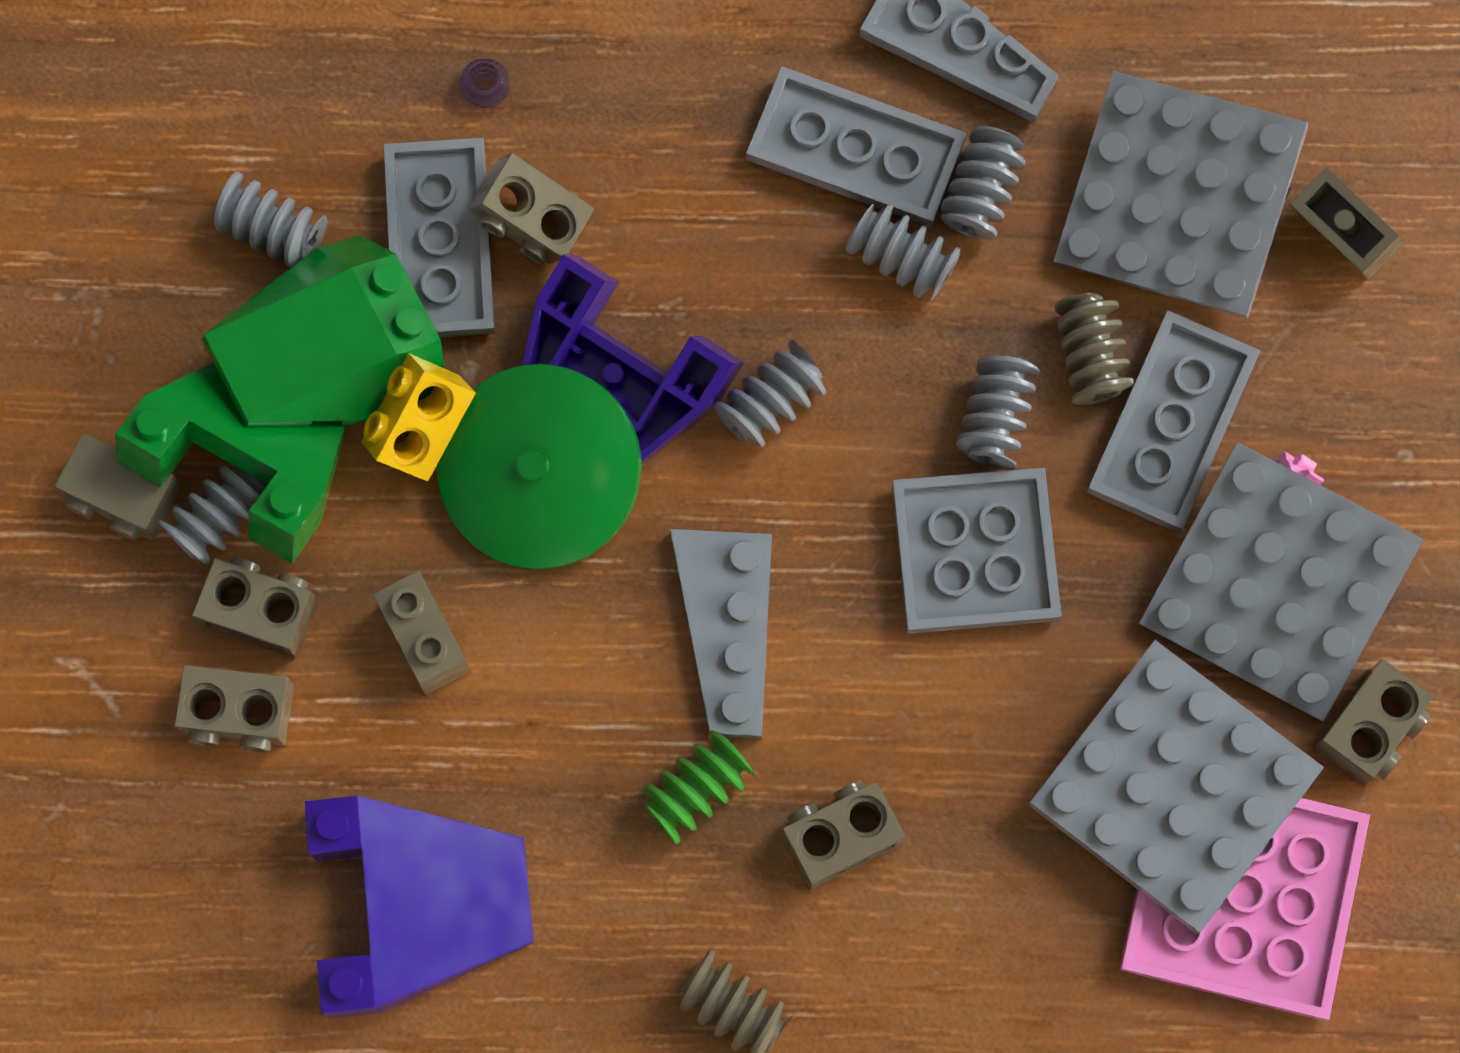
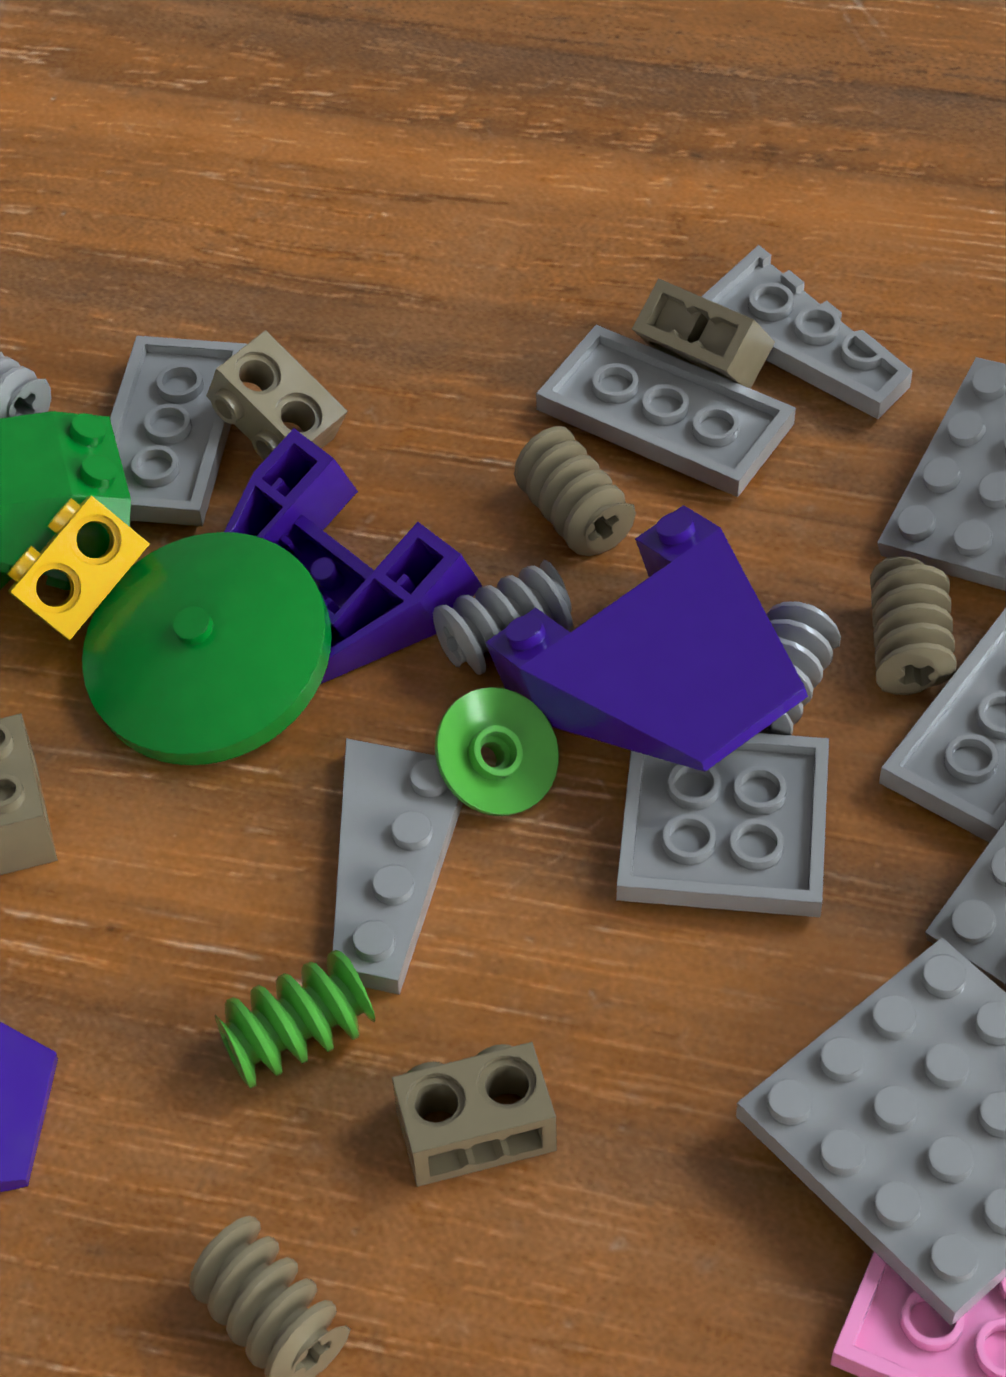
camera: 15 degrees right, 25 degrees down
clear purple plate [460,58,510,107] -> none
light grey piece [846,204,961,301] -> none
light grey piece [940,126,1026,240] -> none
none -> bright green dish [435,687,559,816]
none -> dark purple wedge [485,505,808,772]
none -> dark tan piece [514,426,636,556]
none -> dark tan brick [632,278,775,389]

